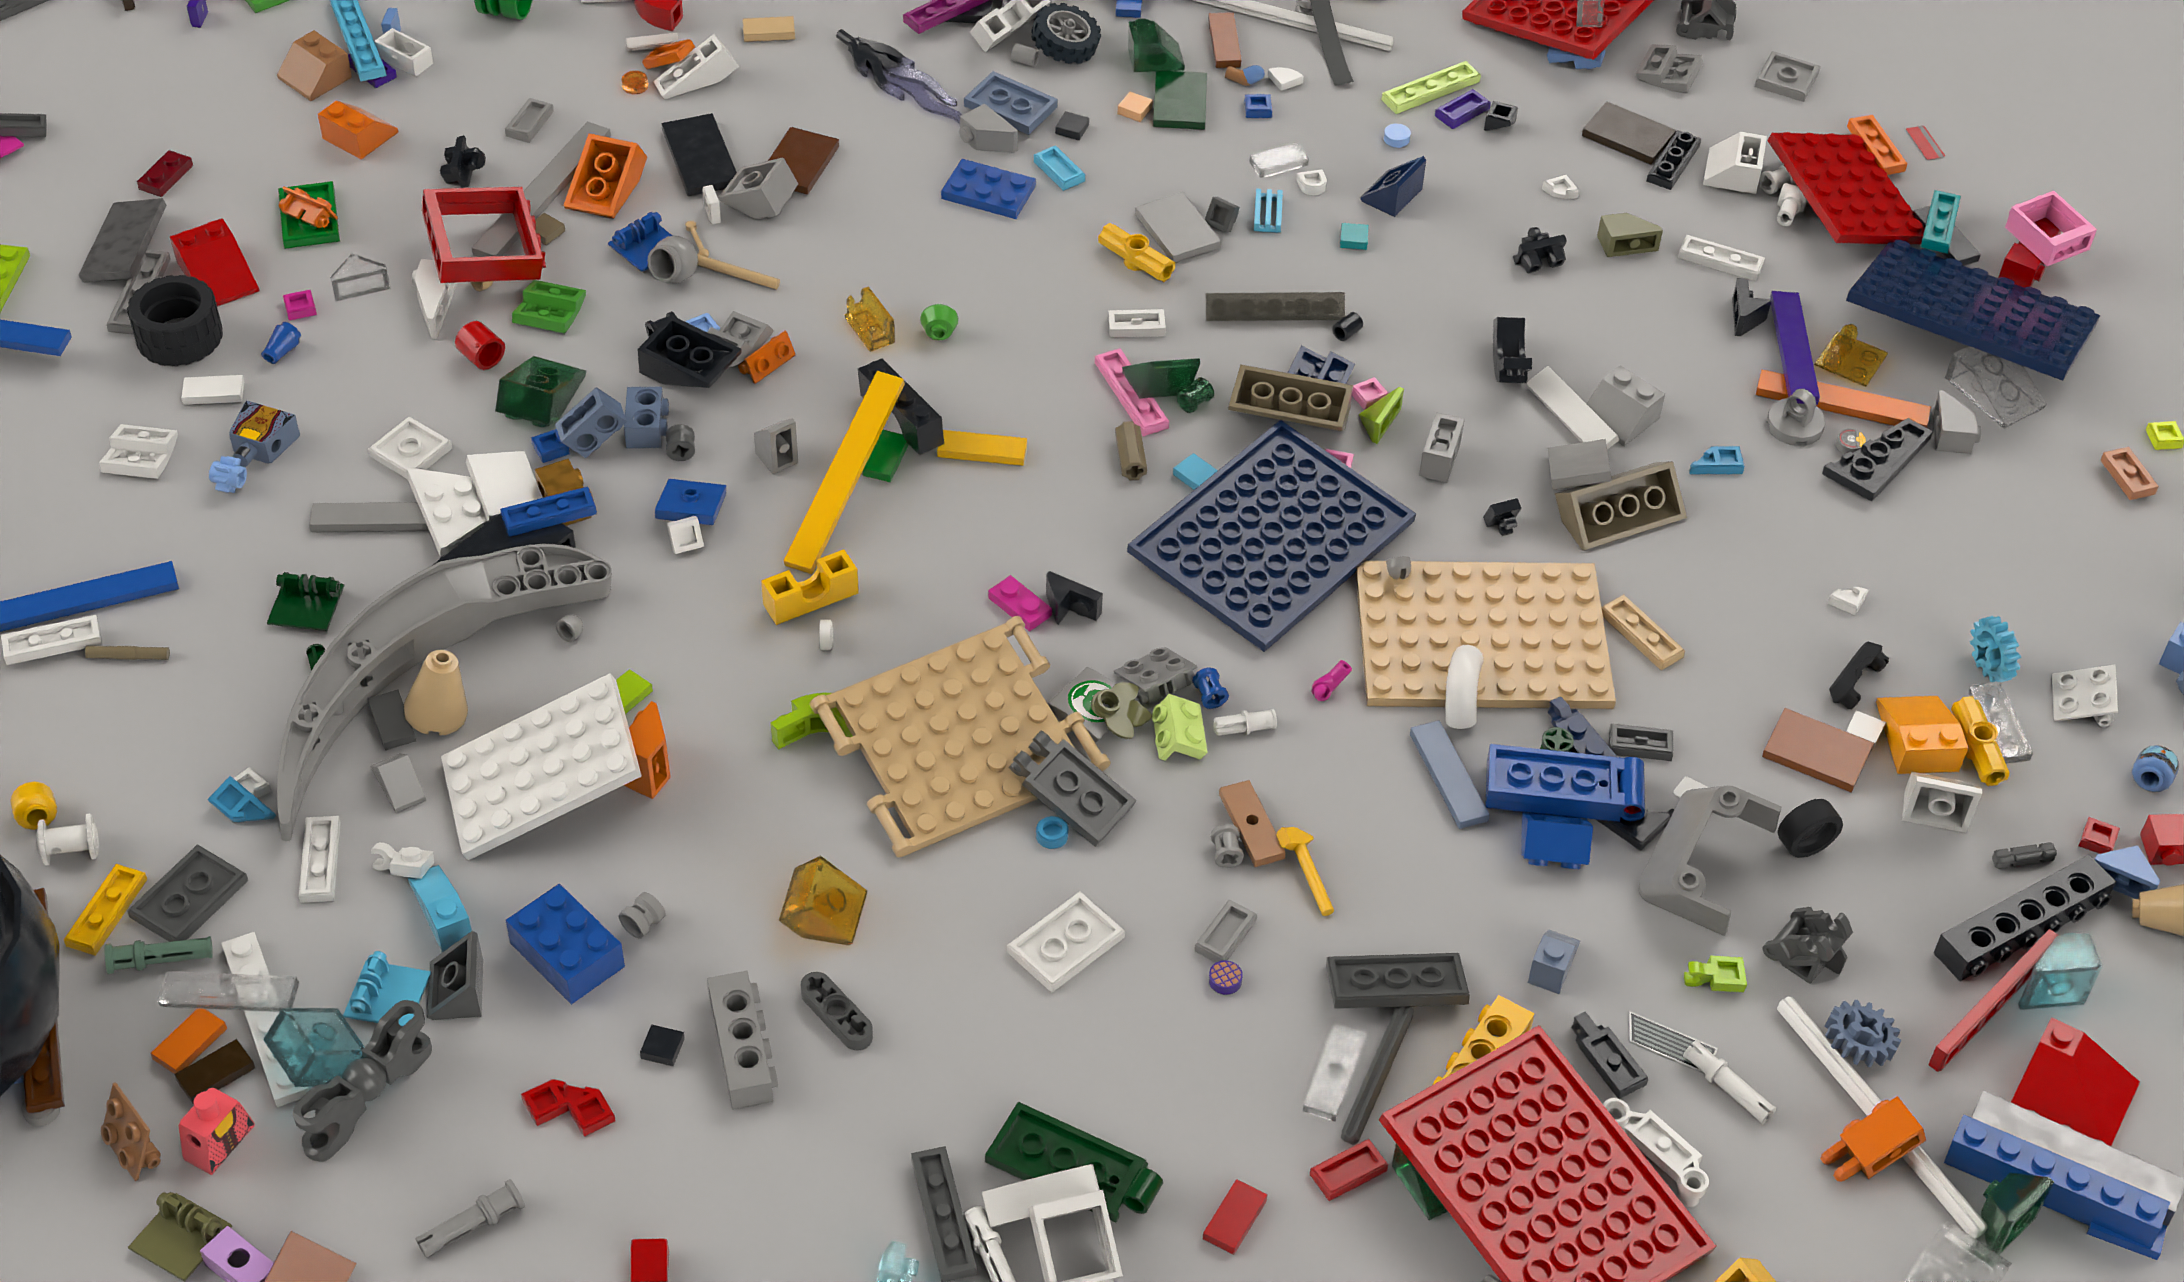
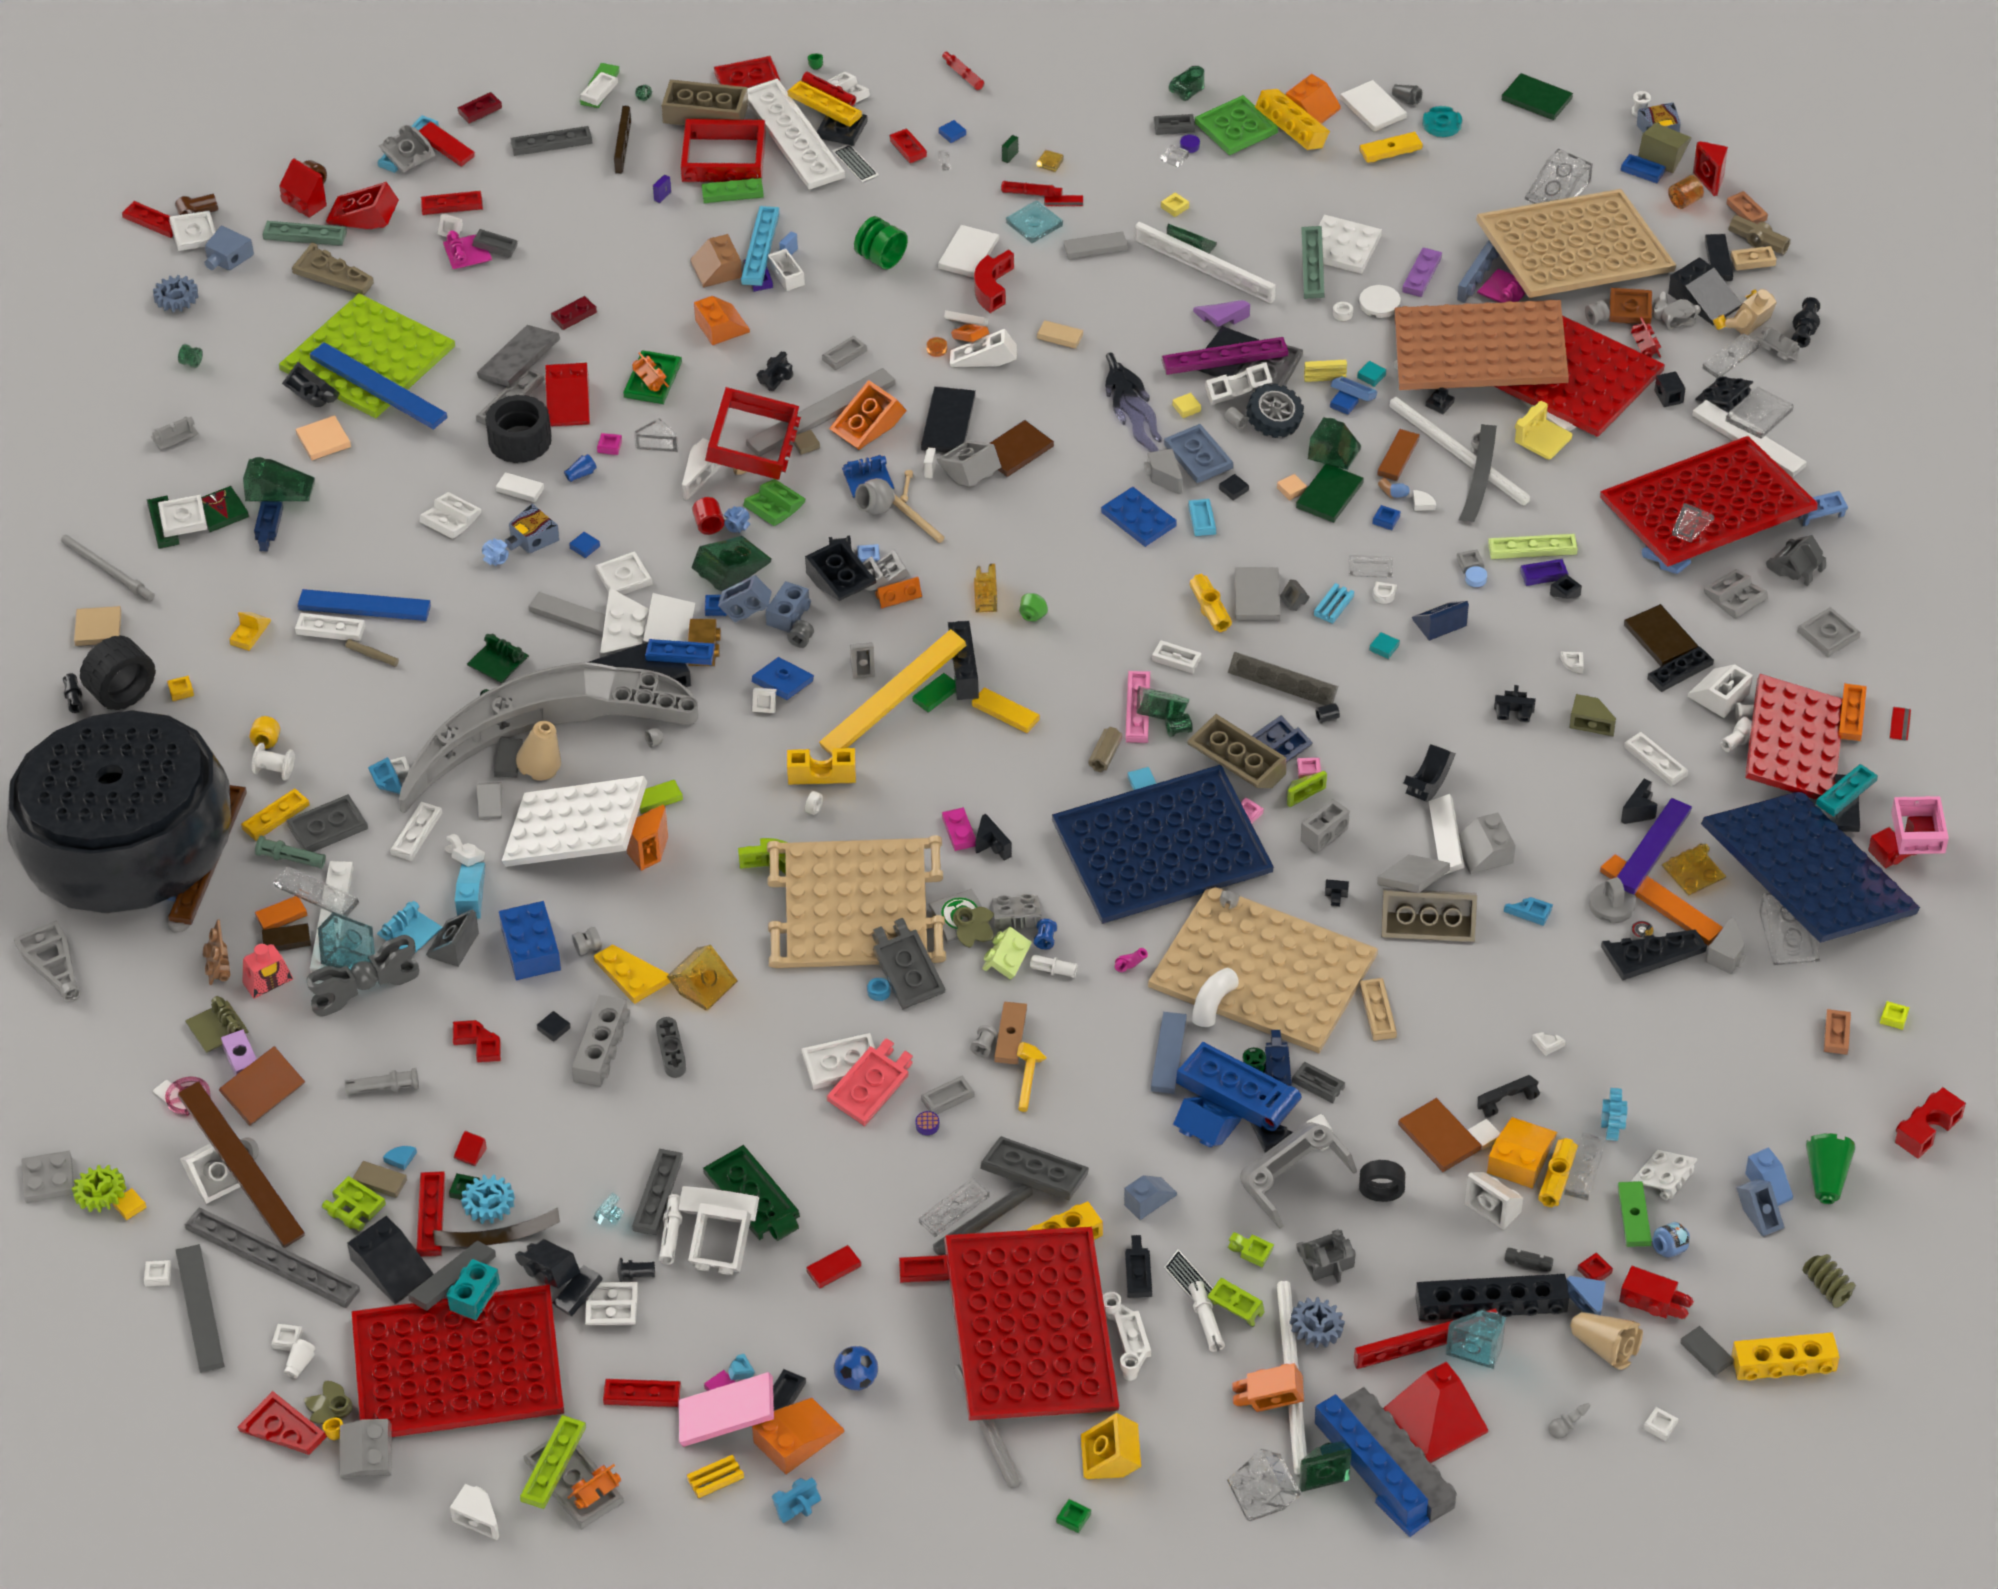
camera: 30 degrees right, 0 degrees up
none -> blue tile [569,531,600,558]
none -> yellow wing [593,944,673,1004]
none -> medium blue gear [724,506,750,533]
none -> coral tile [827,1038,913,1126]
none -> light yellow tile [1172,393,1201,418]
none -> lime hinge [1207,1277,1265,1327]
none -> light grey tile [1456,549,1484,574]
none -> bright green tile [1617,1181,1652,1247]

